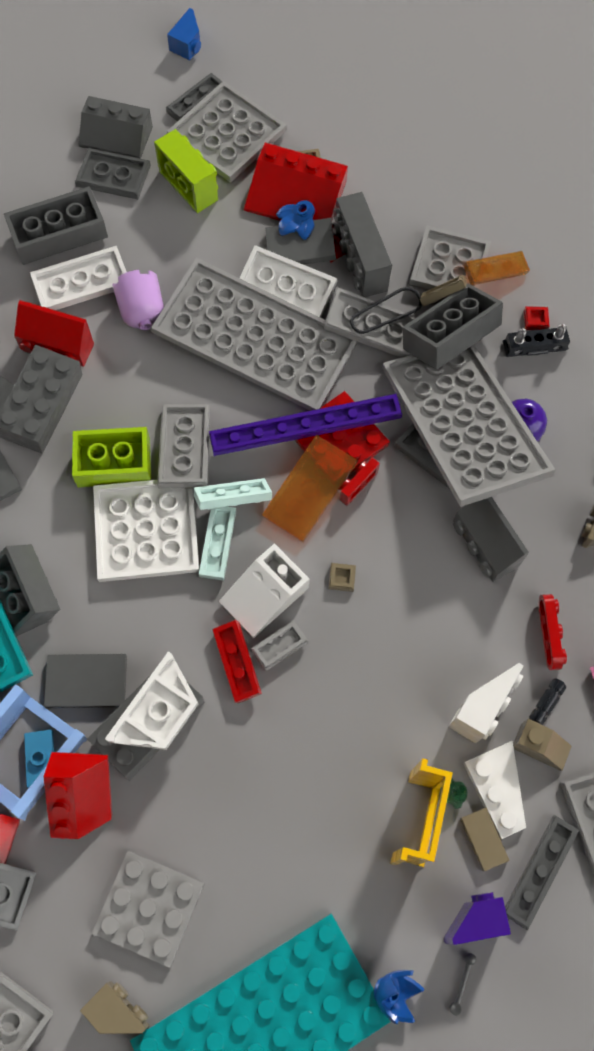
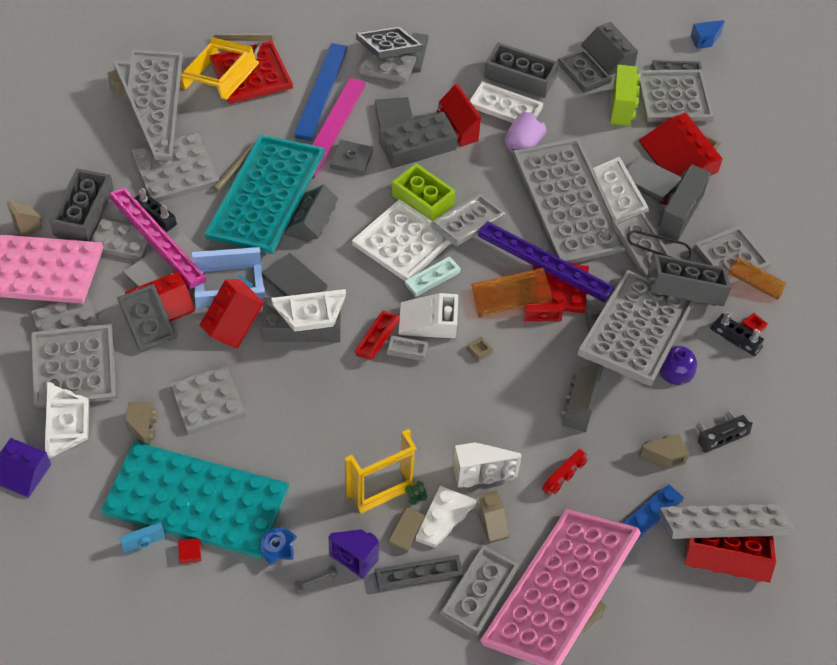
camera: 45 degrees right, 15 degrees down
light aqua plate [194,478,272,510] -> none
blue plate [276,200,315,240] -> none
dark tan tile [420,275,467,307] -> none
black axle [529,678,566,725] -> none

